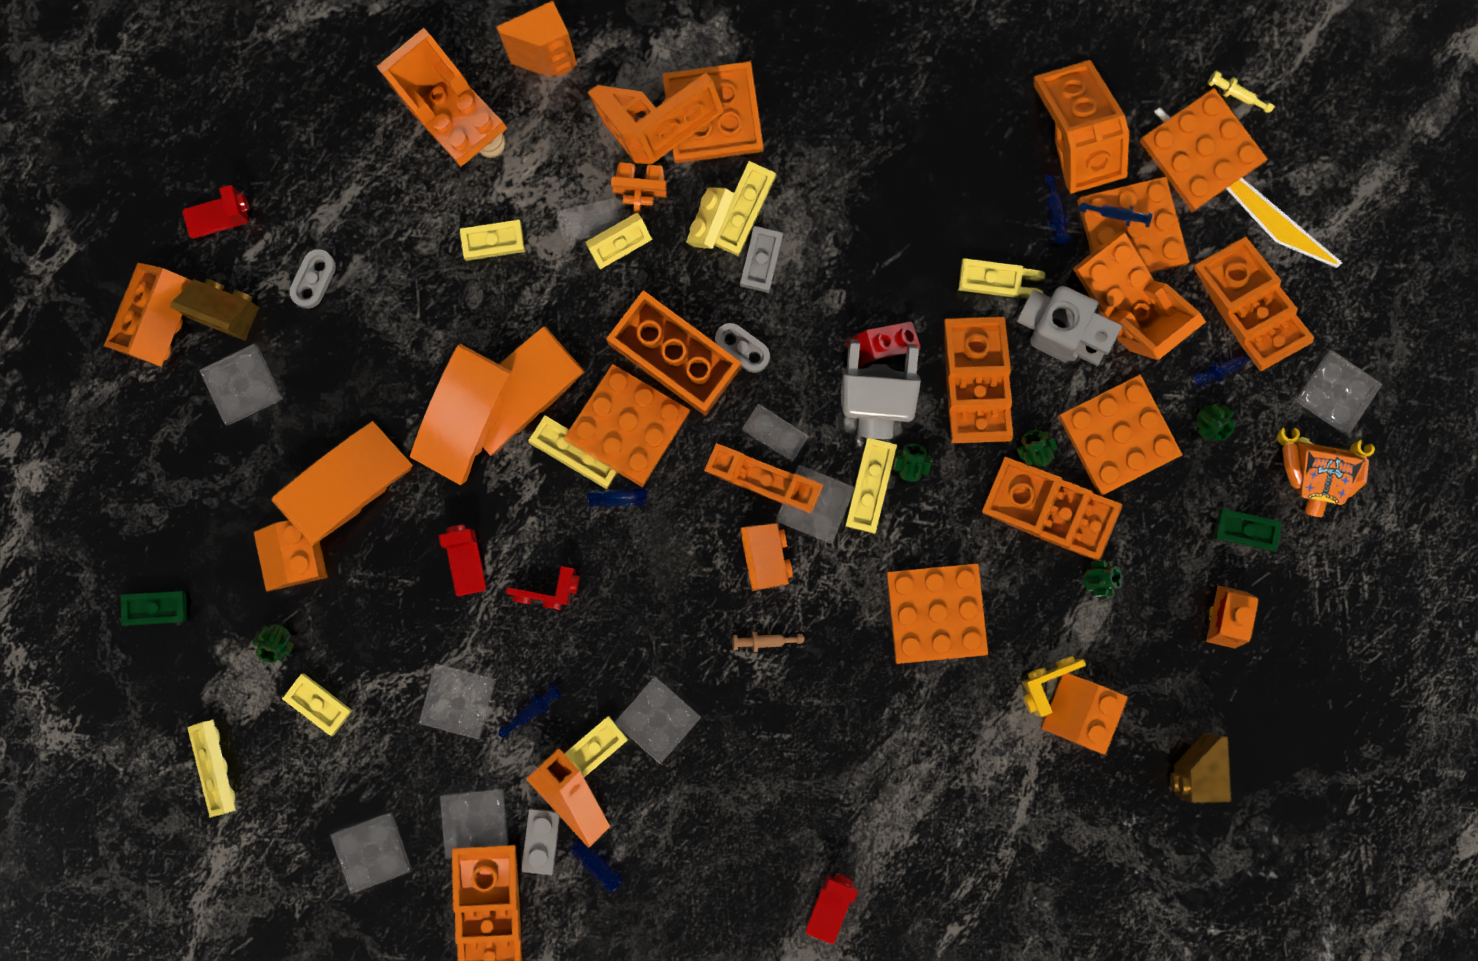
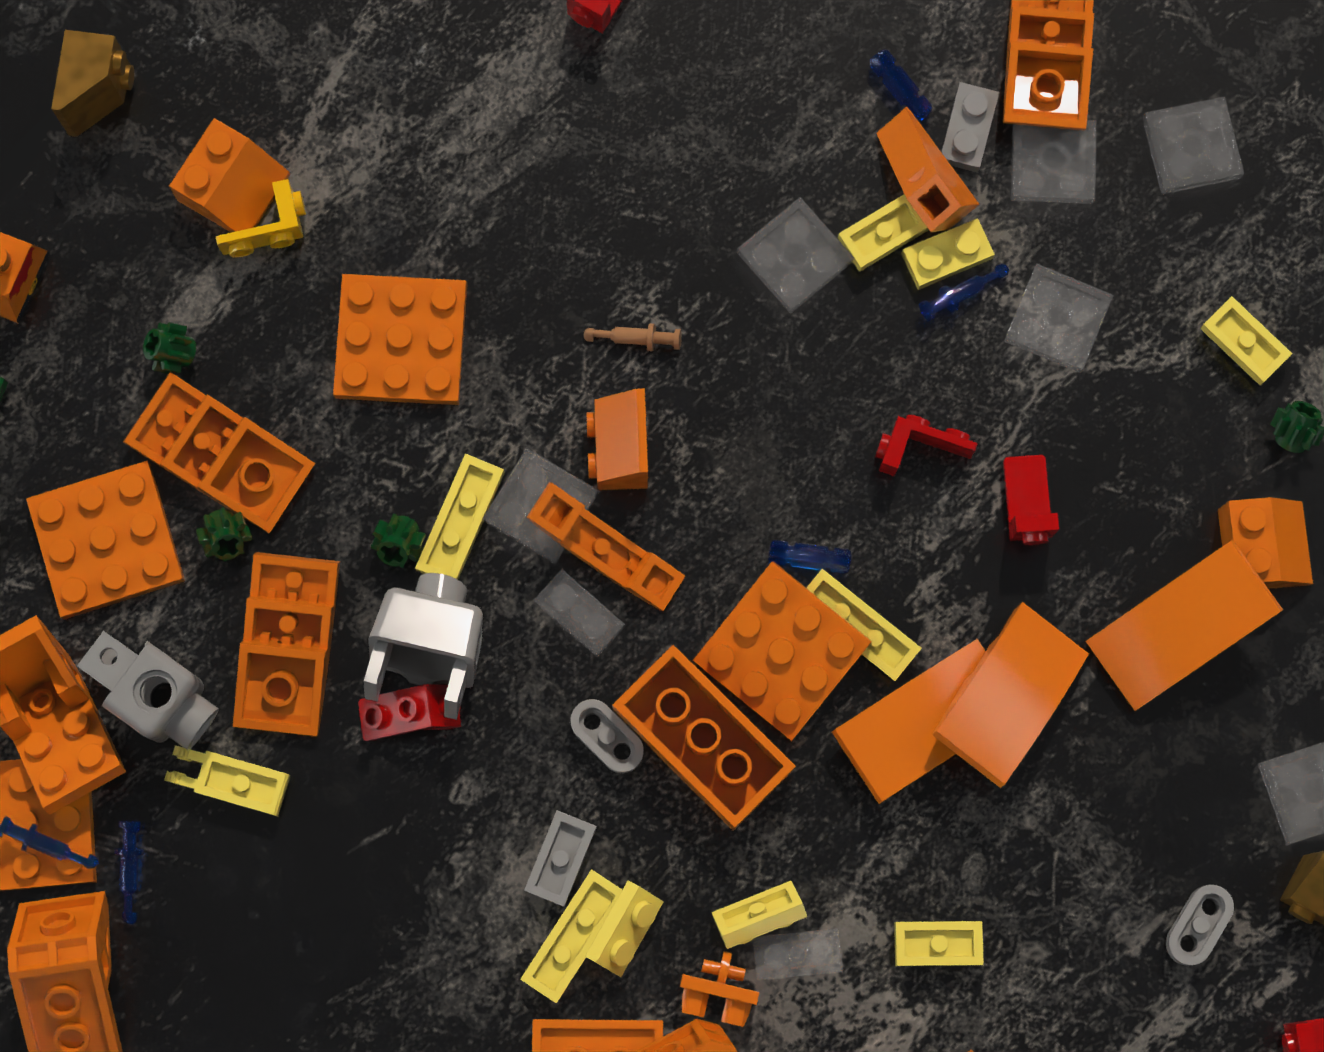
camera: 170 degrees left, 5 degrees down
none -> light yellow plate [901,218,995,290]

